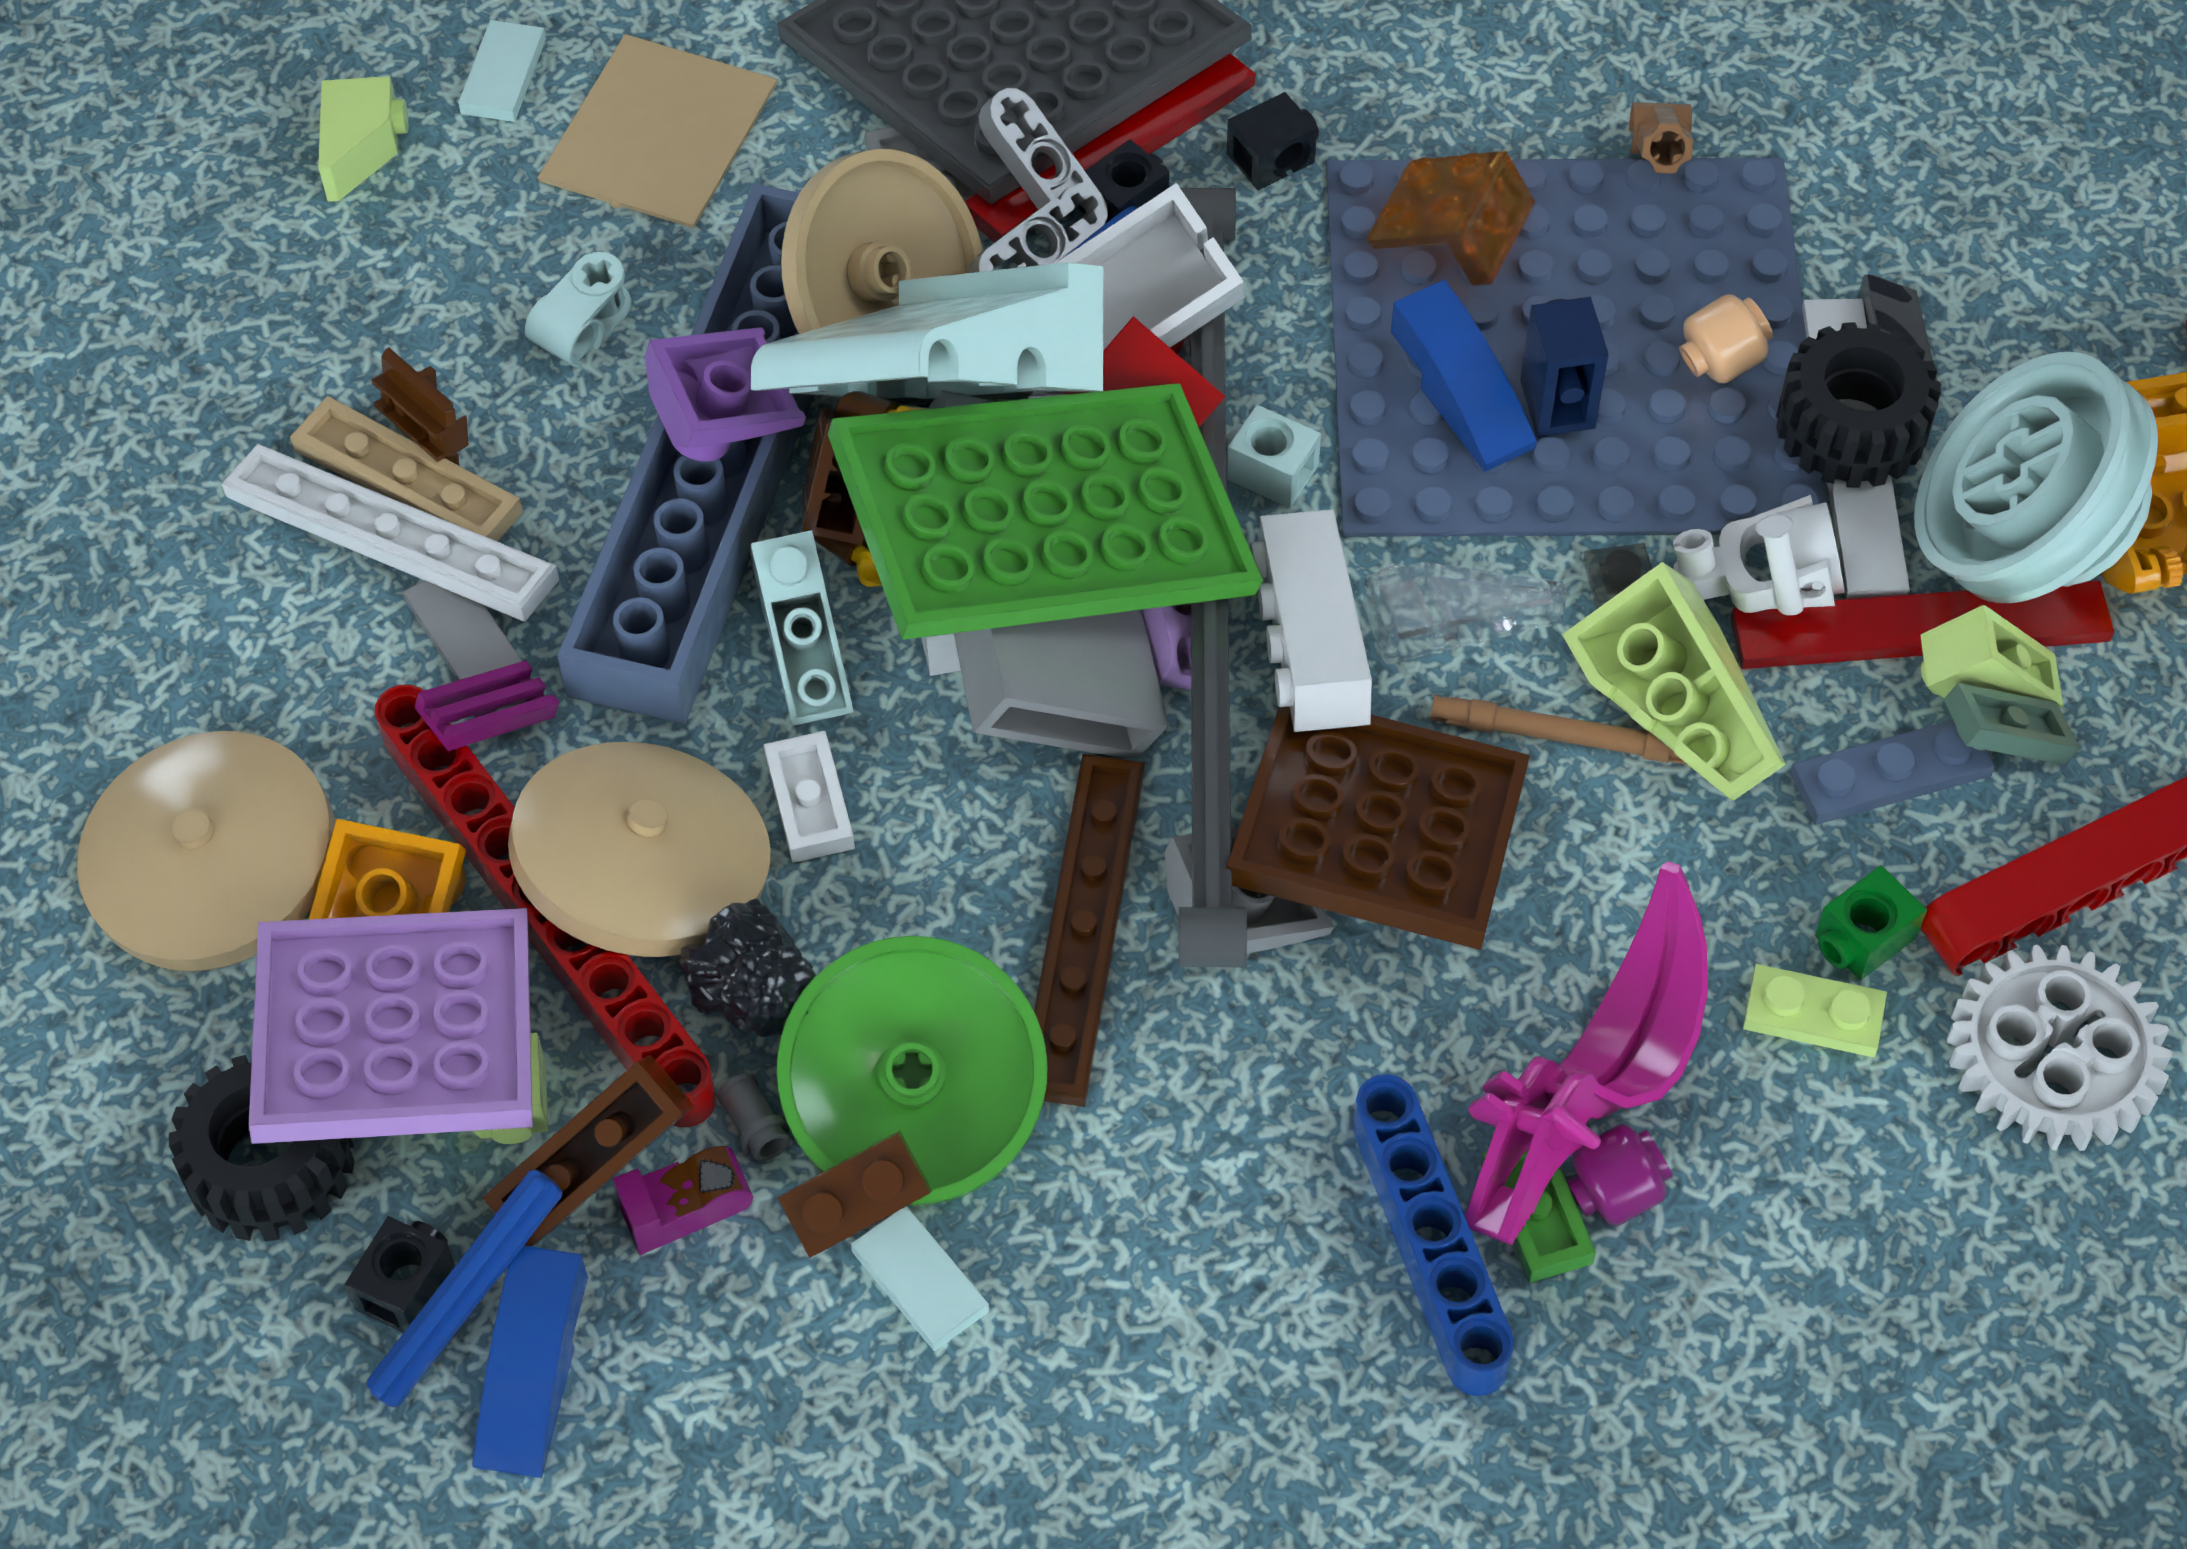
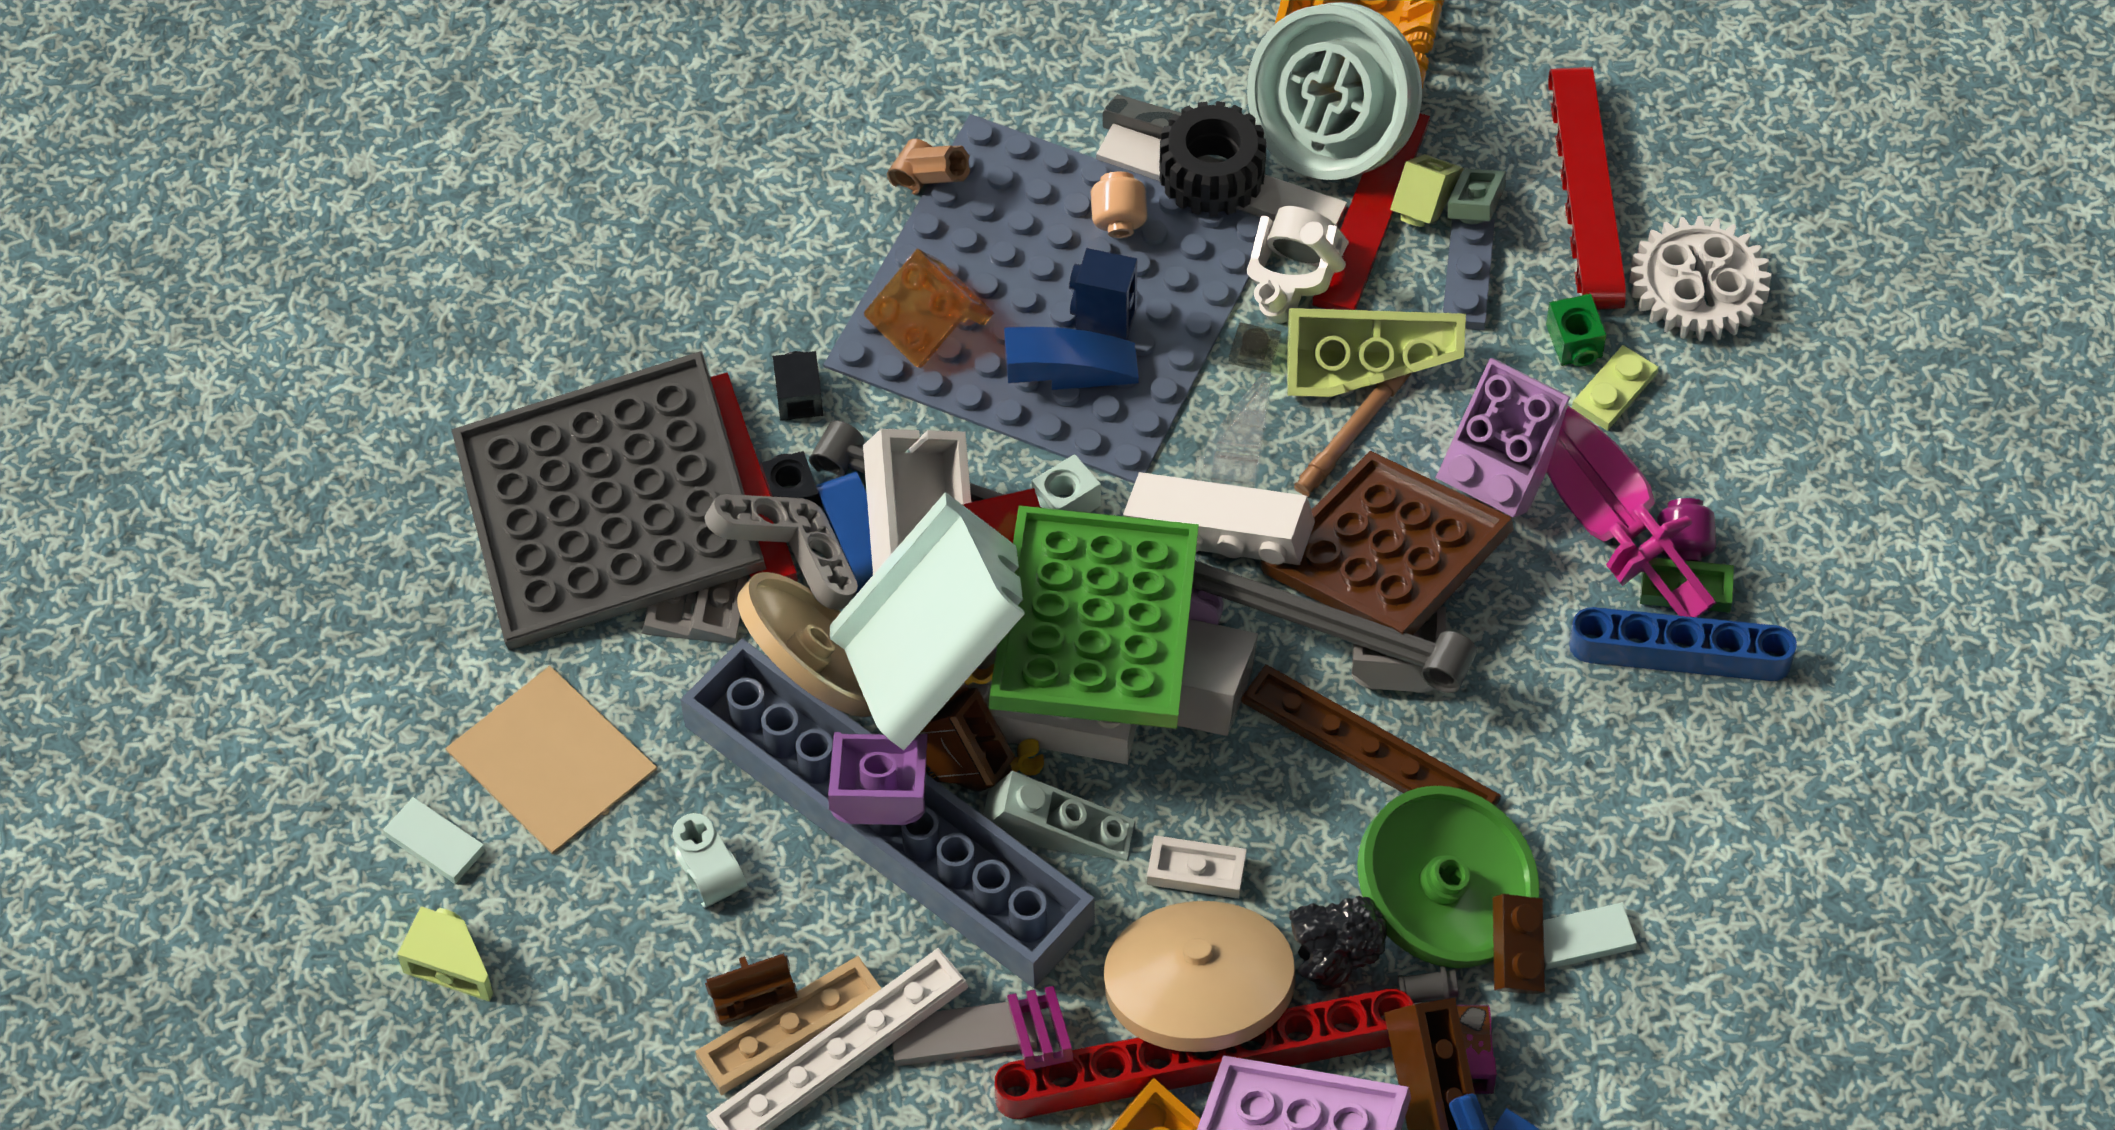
camera: 65 degrees left, 0 degrees up
none -> lavender slope [1436,358,1570,517]

